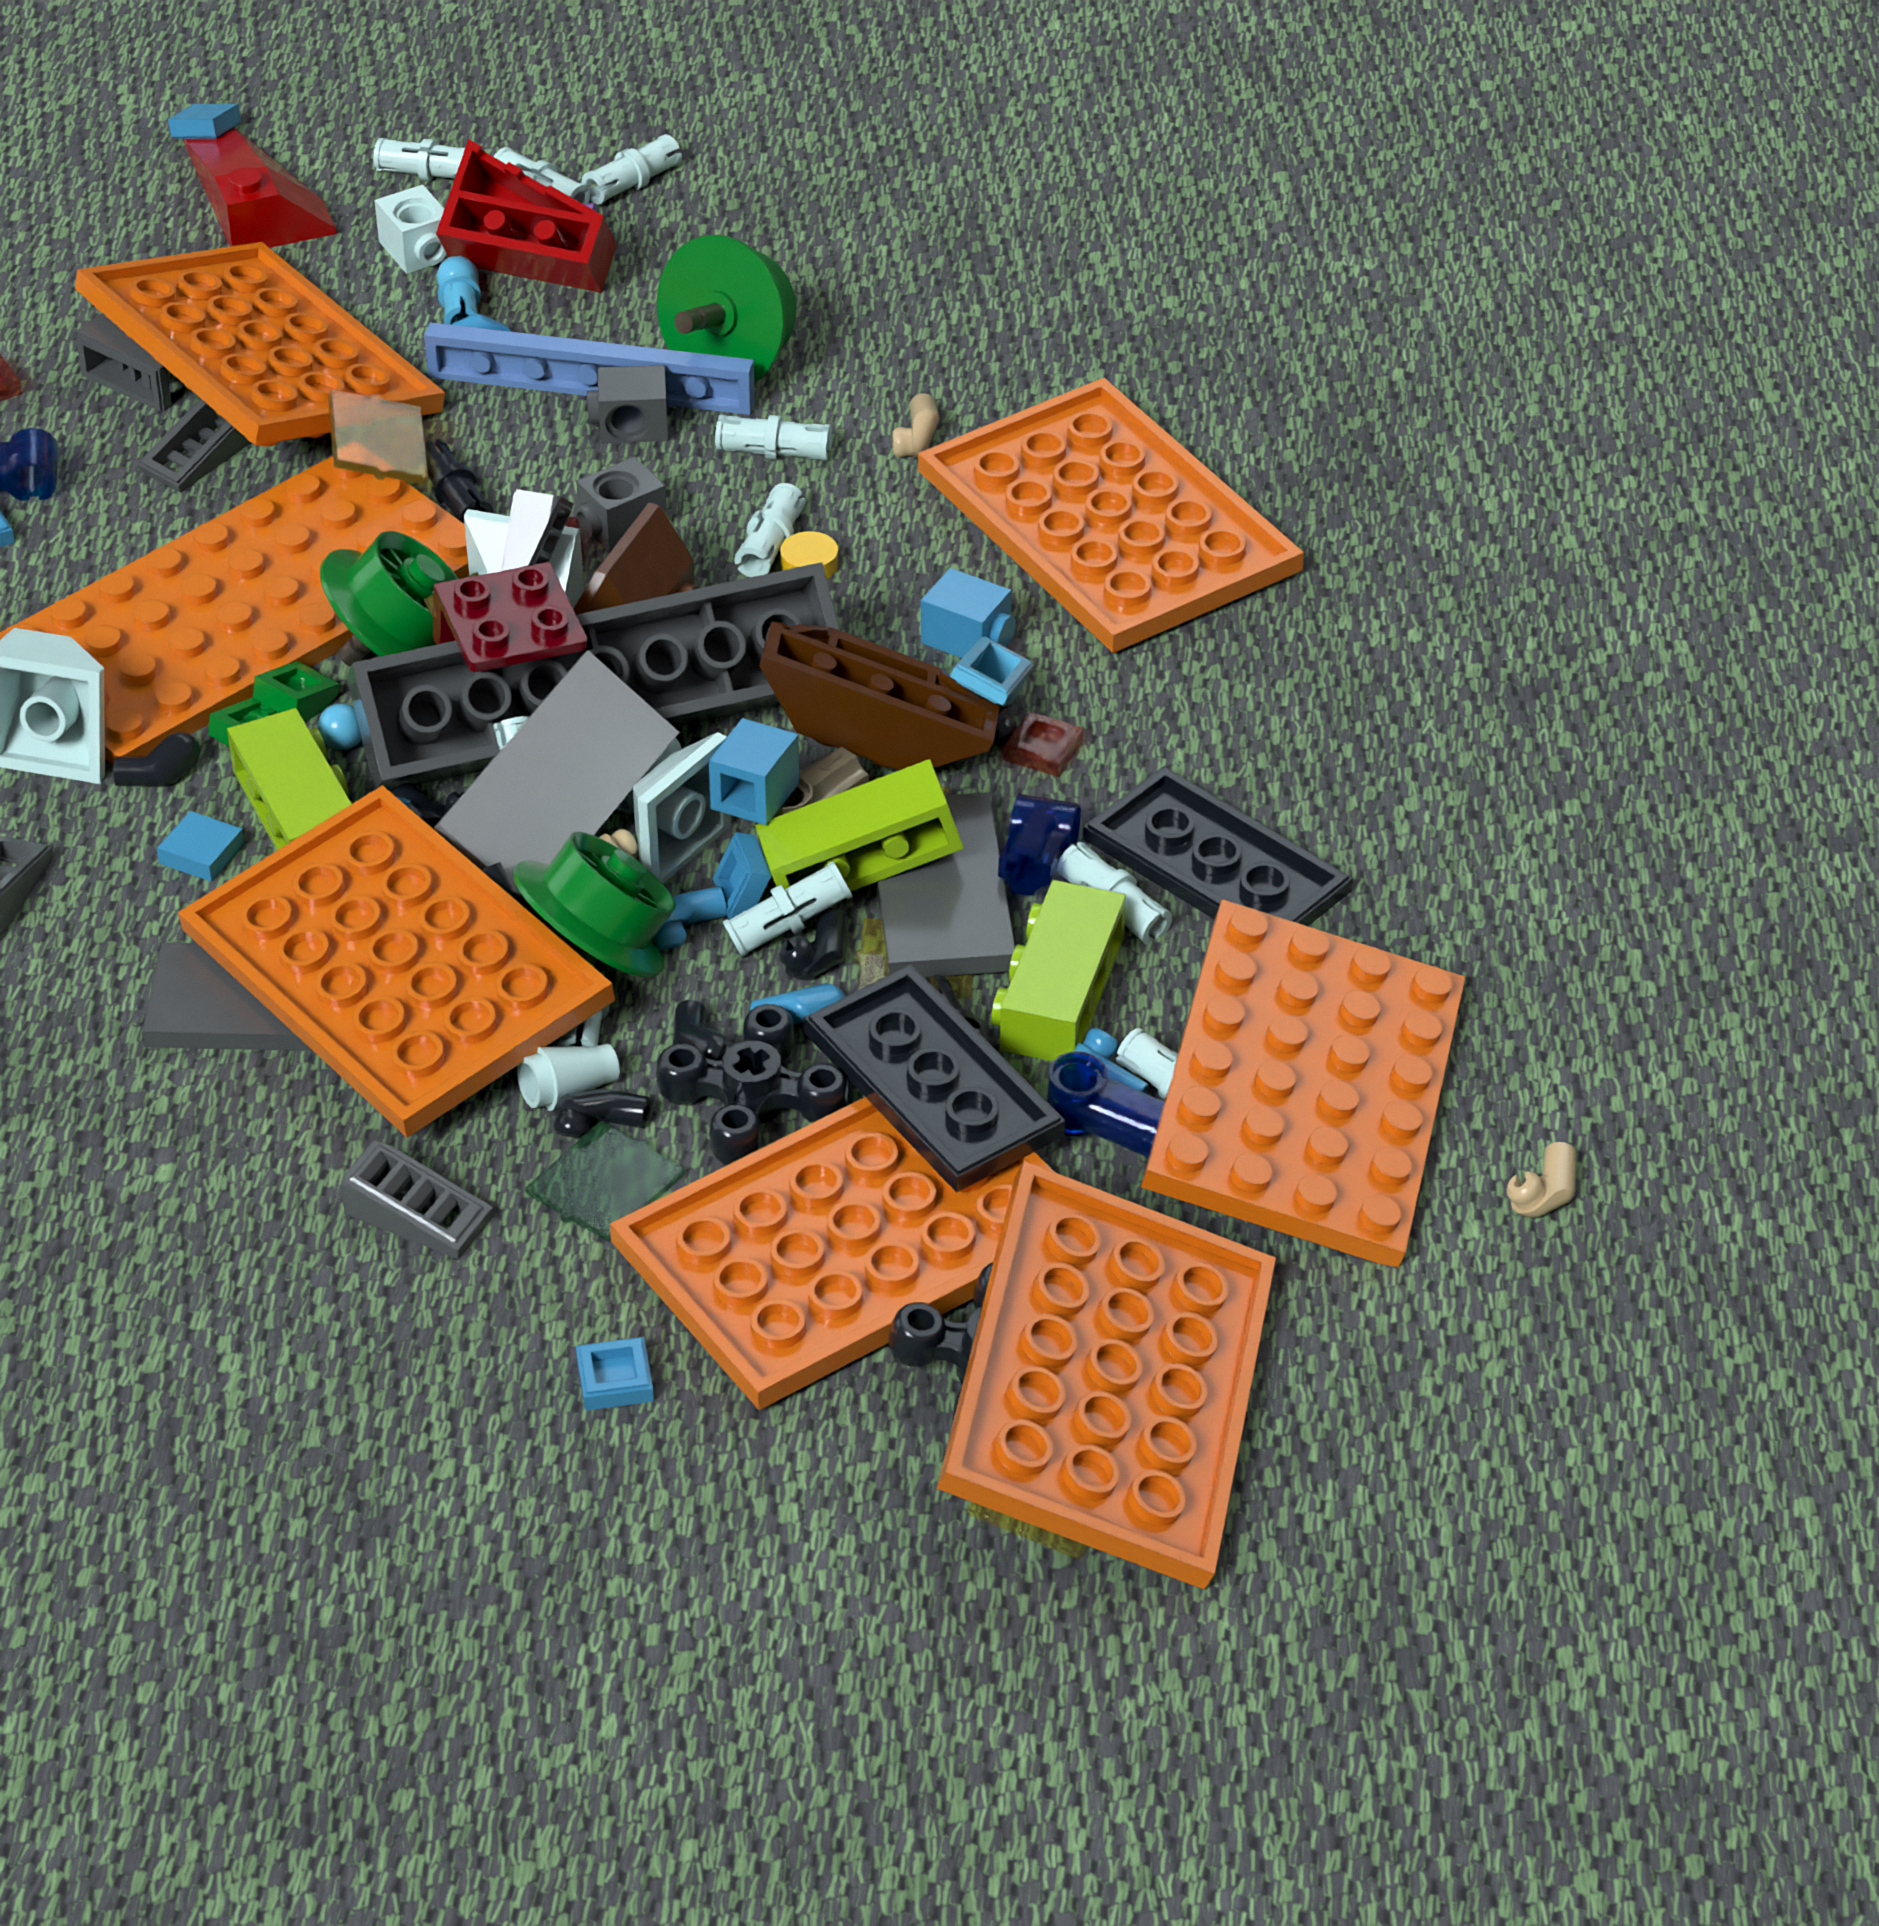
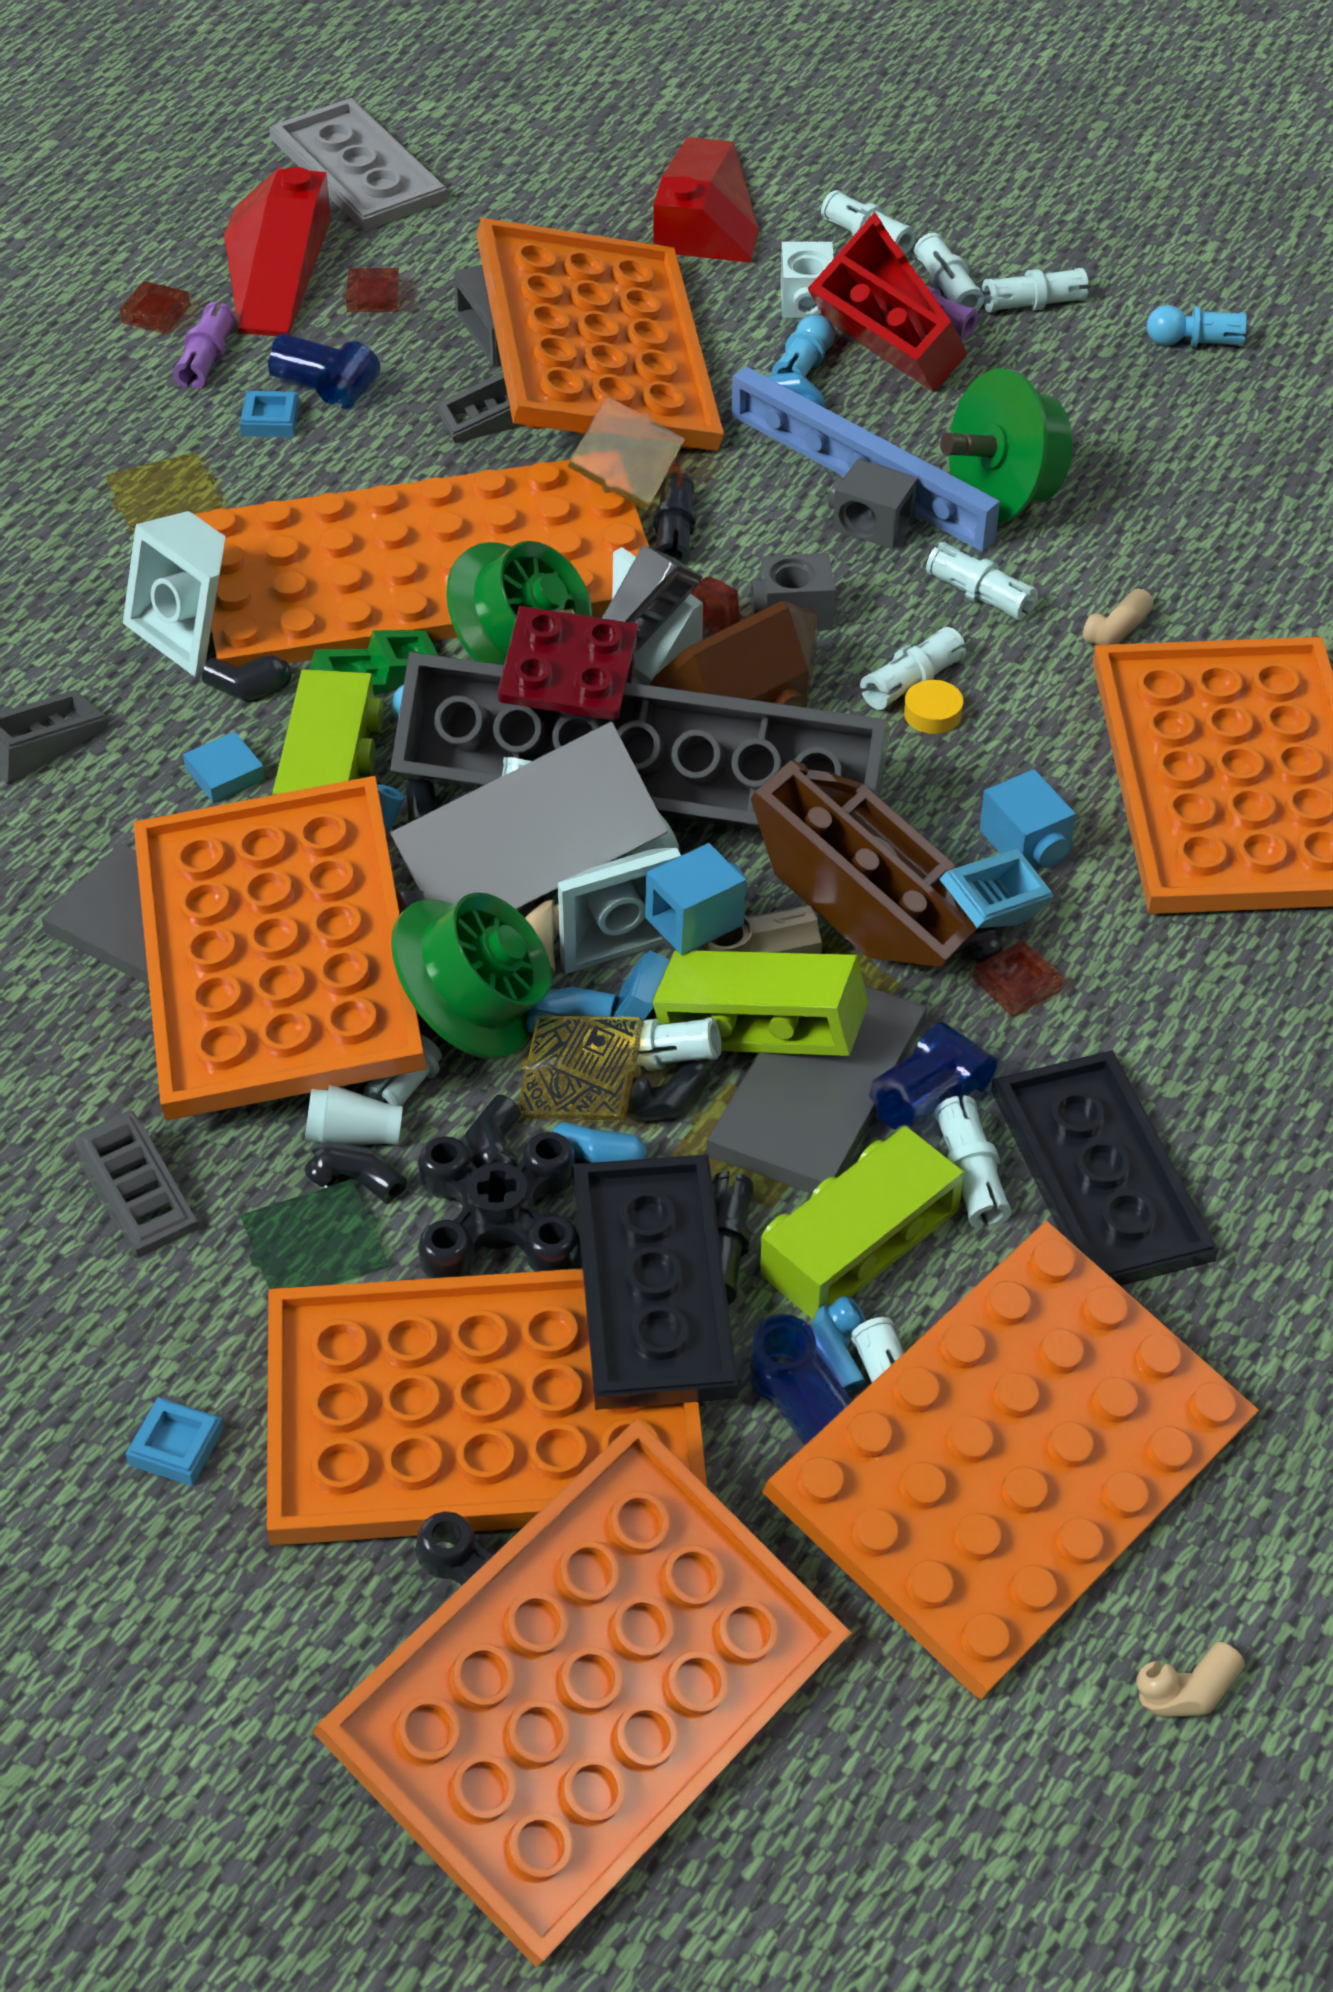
camera: 30 degrees right, 5 degrees up
dark azure tile [168,104,241,139] -> none
none -> clear yellow piece [518,1016,645,1121]
none -> medium azure pin [1146,305,1247,348]

